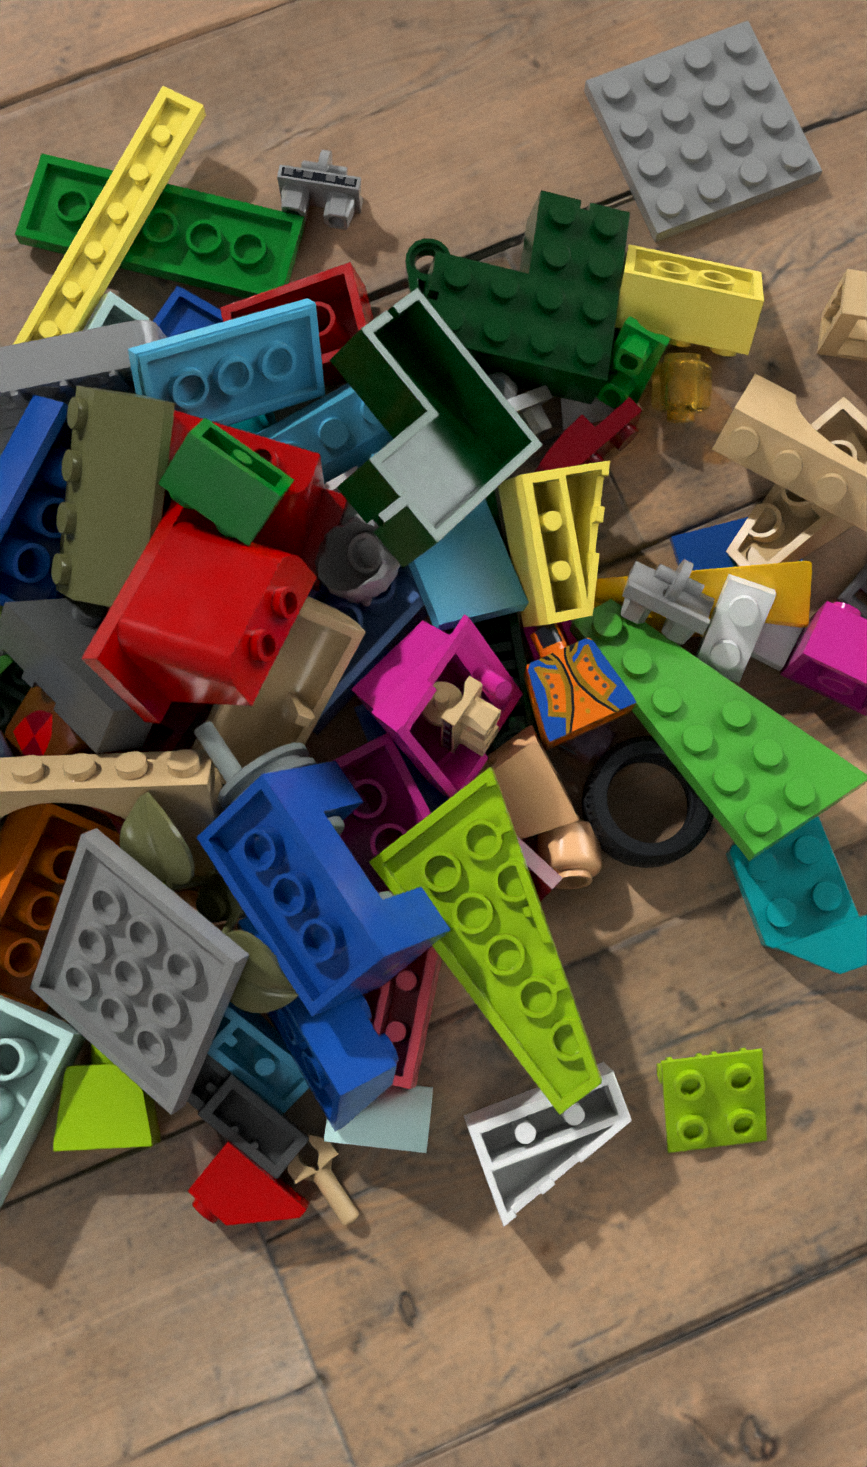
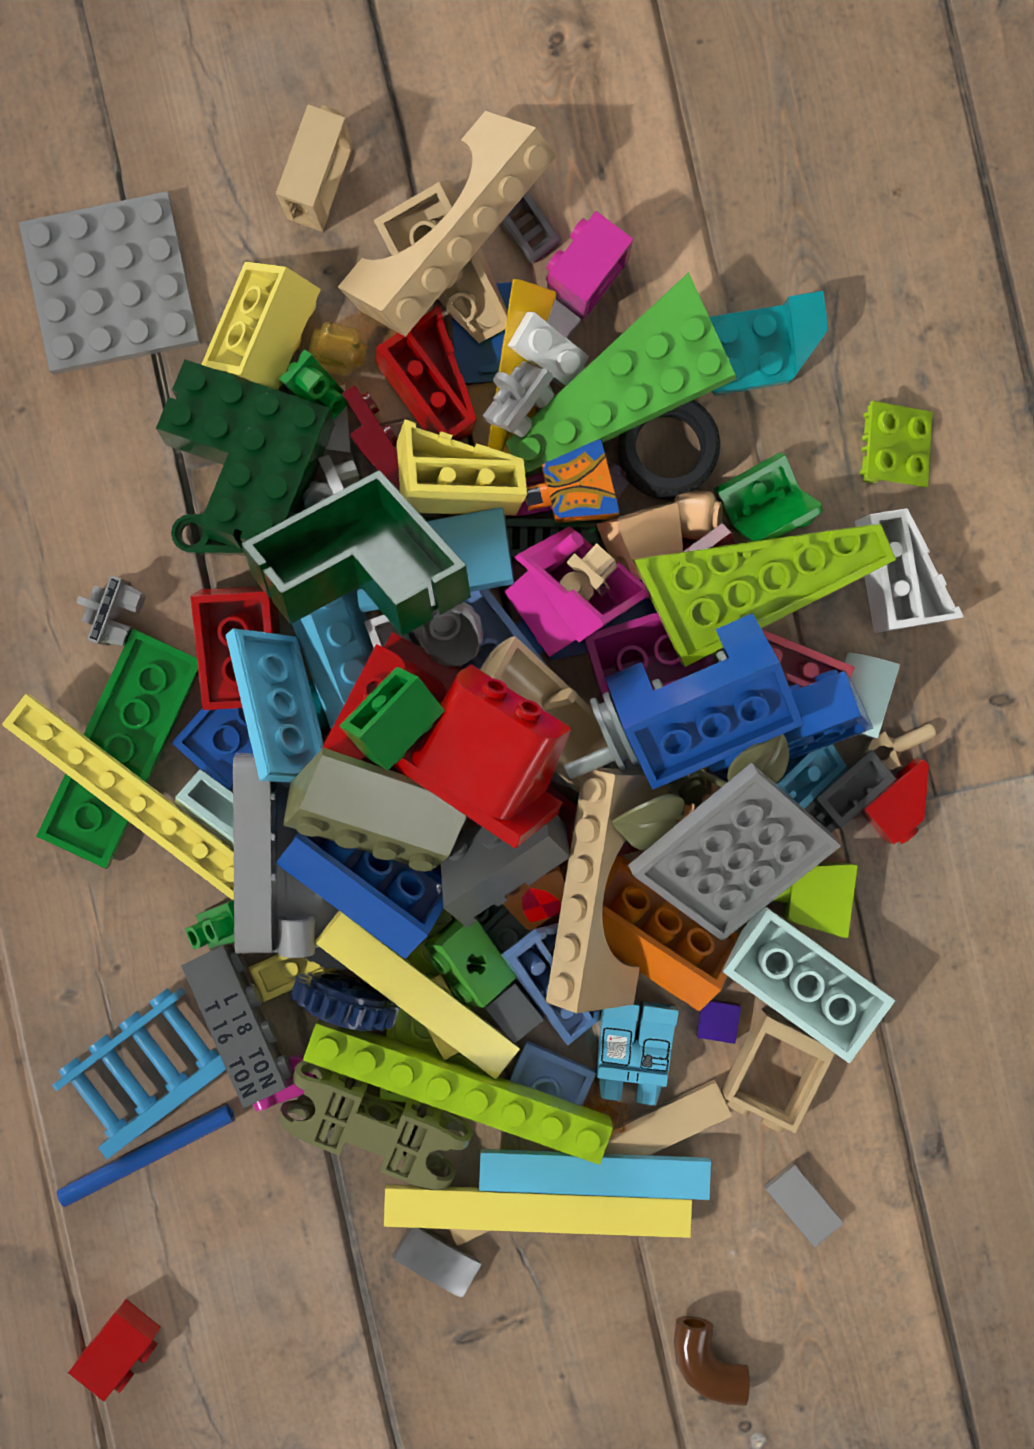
camera: 70 degrees left, 10 degrees up
none -> red wedge [374,305,477,442]
none -> green bracket [714,452,824,542]

